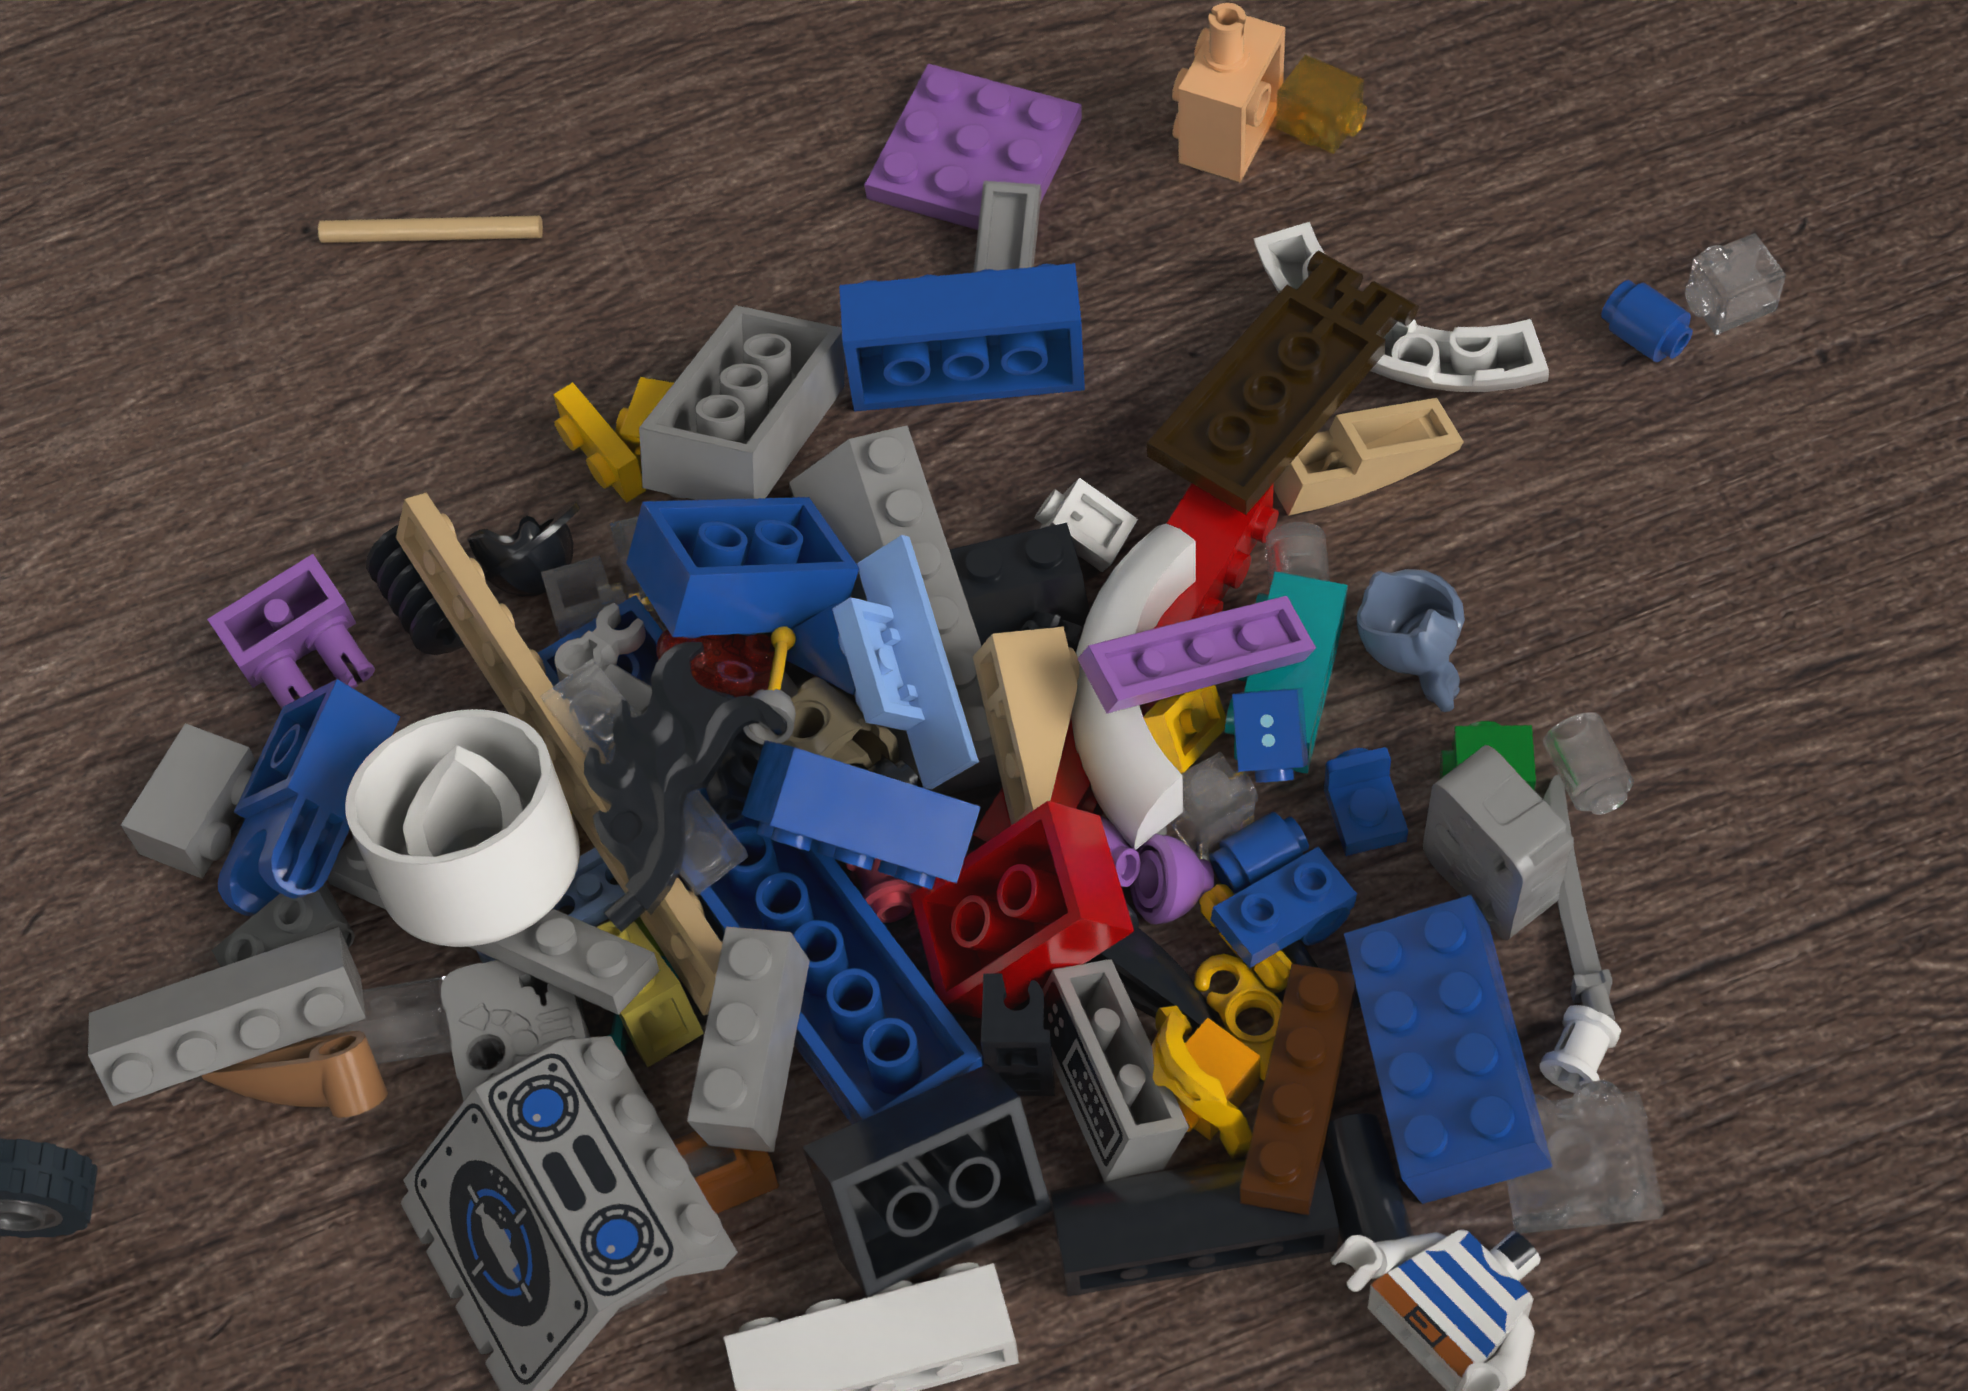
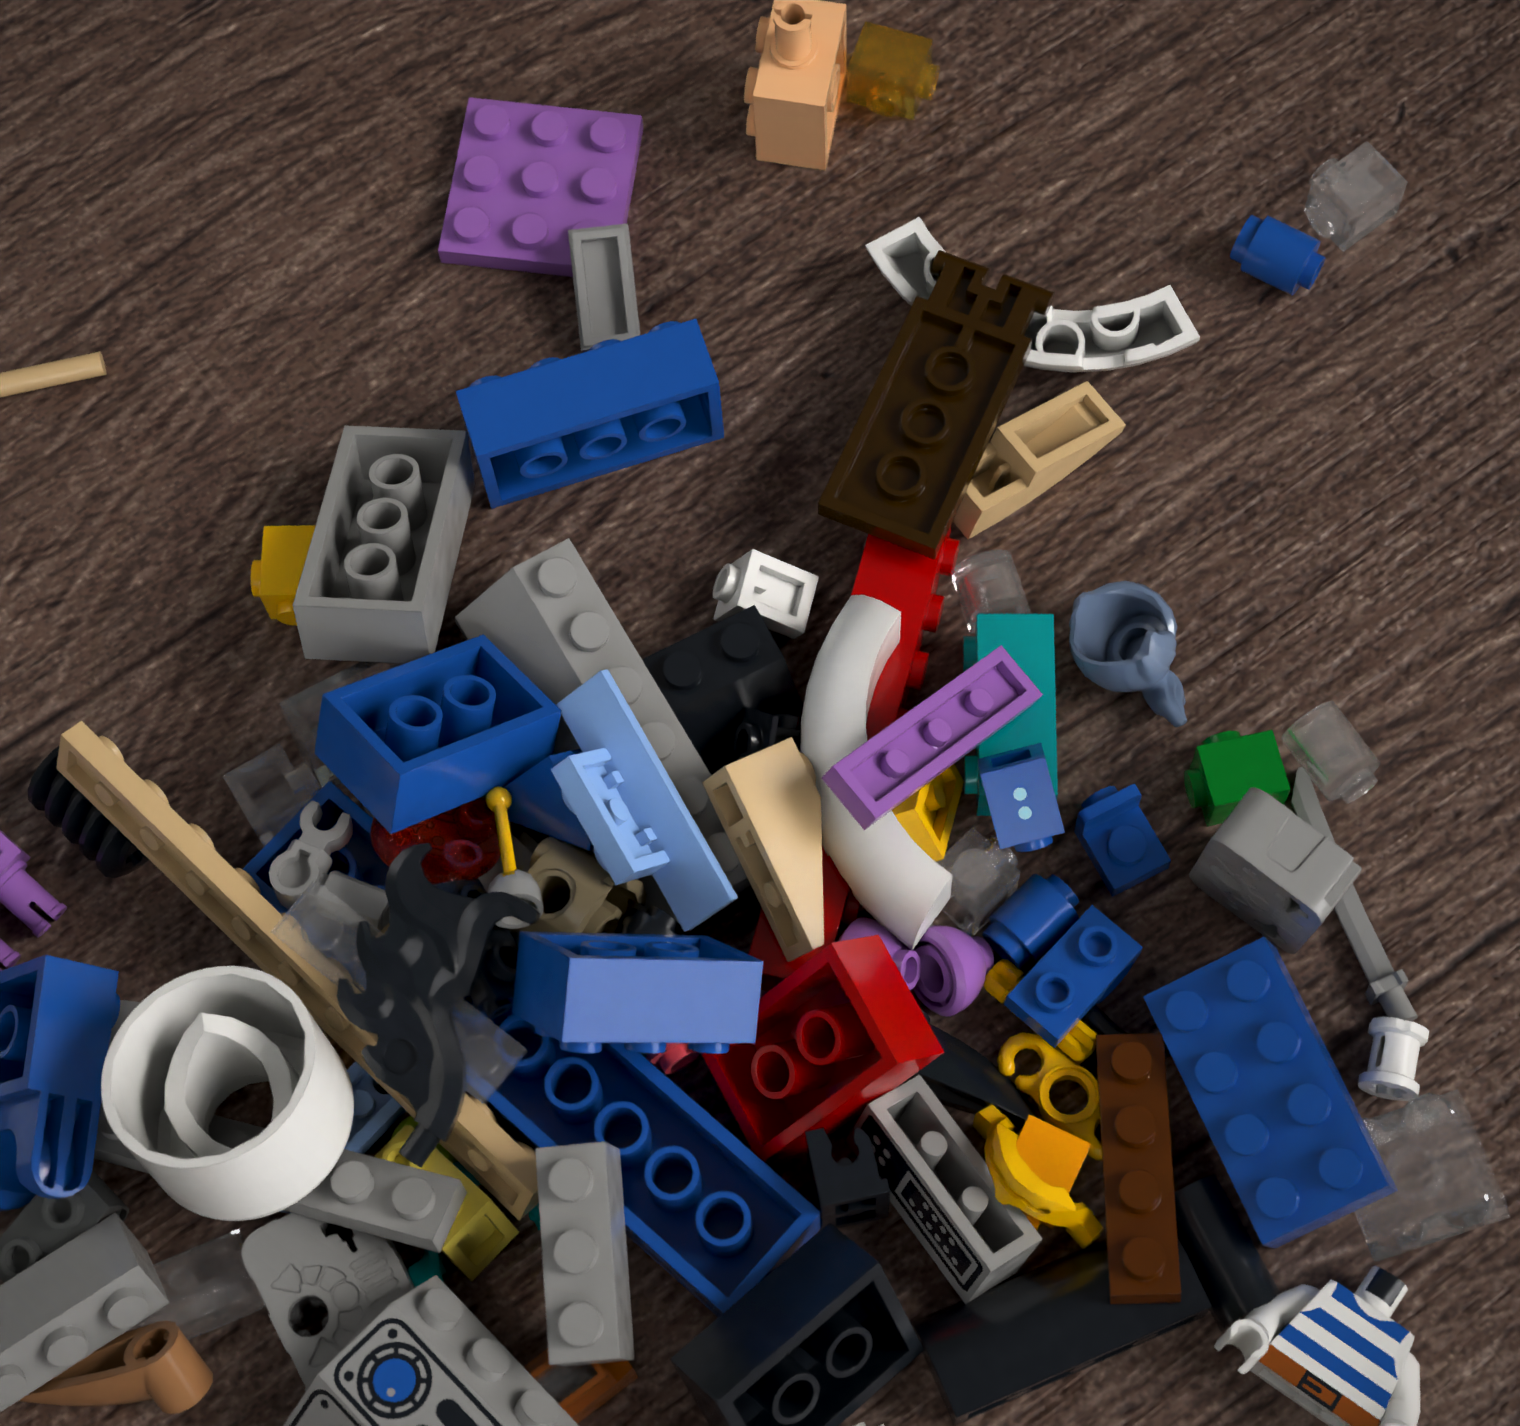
camera: 15 degrees left, 10 degrees up
black piece [467,502,581,596] -> none
yellow plate [553,382,646,503] -> none

